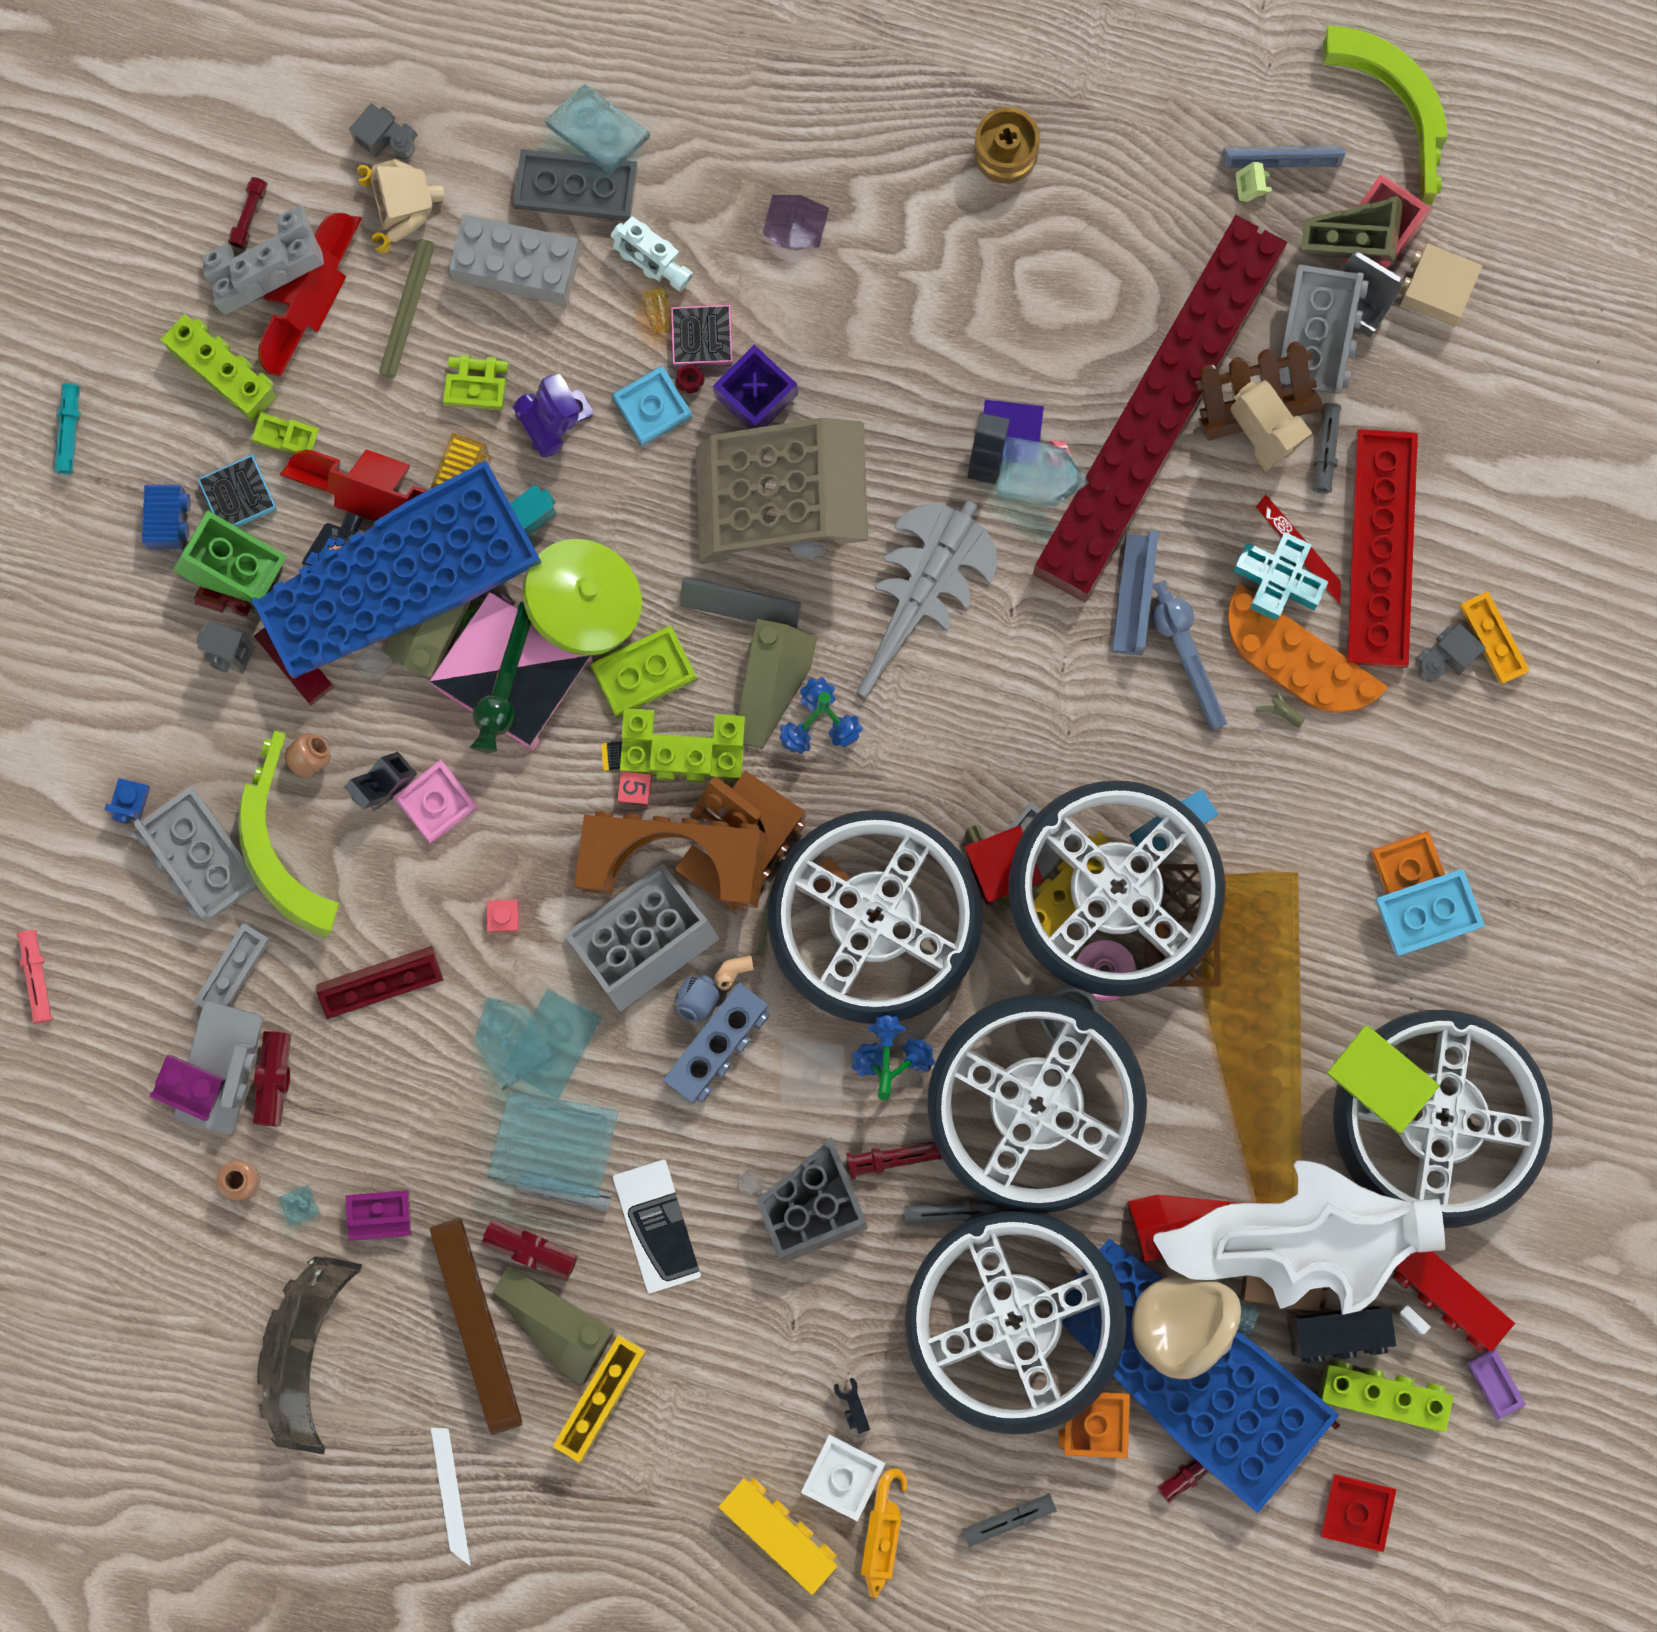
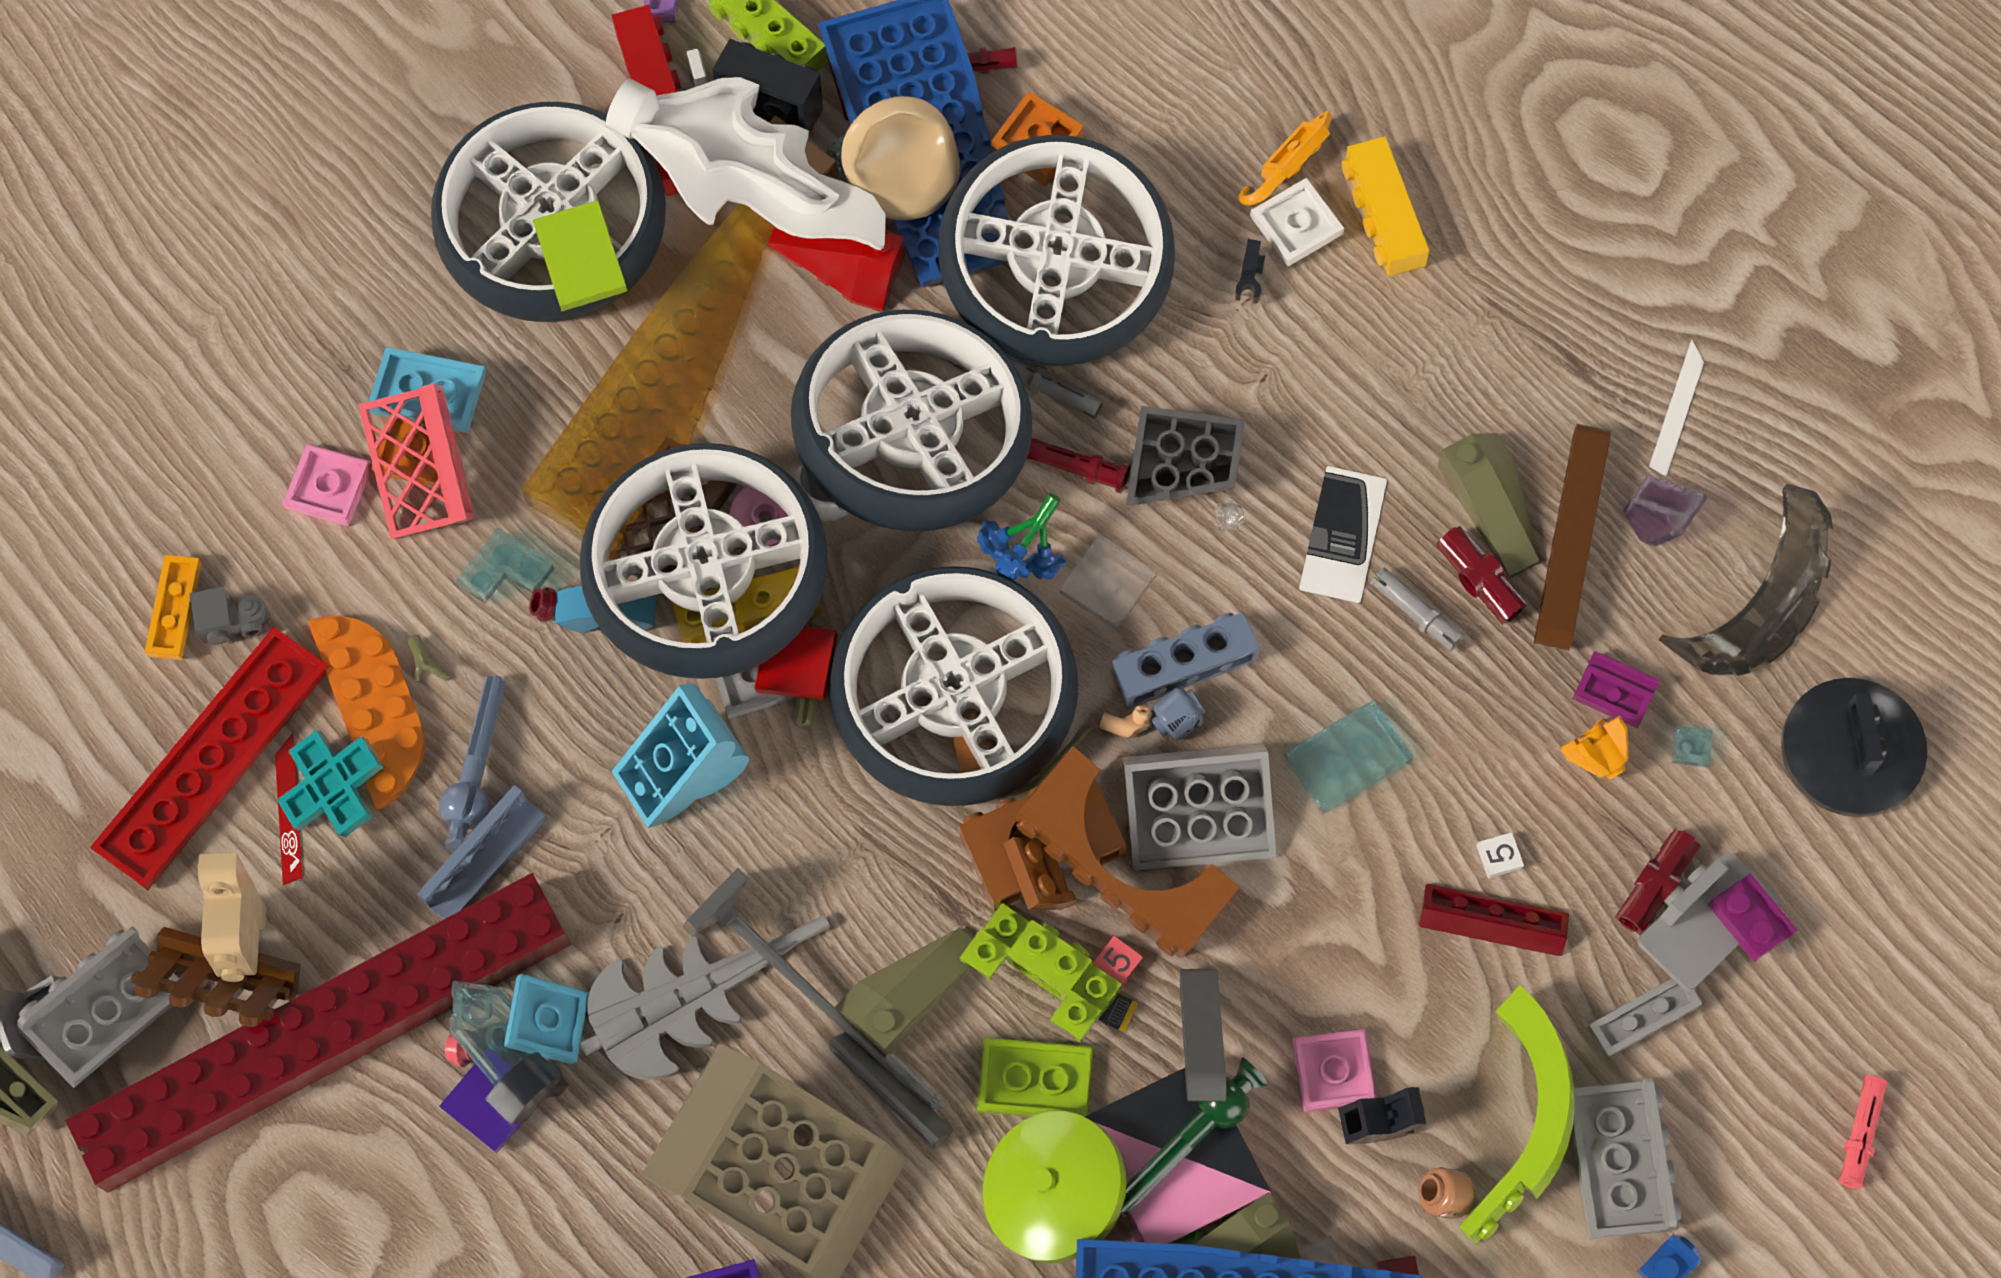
camera: 150 degrees left, 10 degrees down
nougat head [216,1160,261,1202] -> none
clear light blue tile [475,997,555,1090] -> none
coral plate [487,900,519,933] -> none
clear light blue piece [488,1090,618,1199] -> none
yellow brick [552,1335,647,1463] -> none
blue plant [780,677,863,754] -> none
dark grey pin [961,1493,1057,1548] -> none
yellowish green tile [1235,162,1272,202] -> none
dark grey pin [1313,403,1342,494] -> none
none -> bright pink tile [282,444,373,527]
none -> coral fence [358,384,475,539]
none -> clear light blue plate [456,528,555,604]
none -> medium azure tile [504,974,589,1064]
none -> dark red plate [529,587,557,622]
none -> medium azure brick [611,684,749,828]
none -> dark grey piece [682,868,947,1110]
none -> dark grey beam [1180,969,1226,1101]
none -> white tile [1476,832,1524,879]
none -> light orange brick [1560,716,1629,780]
none -> clear purple slope [1623,474,1707,546]
none -> black bracket [1781,678,1927,817]

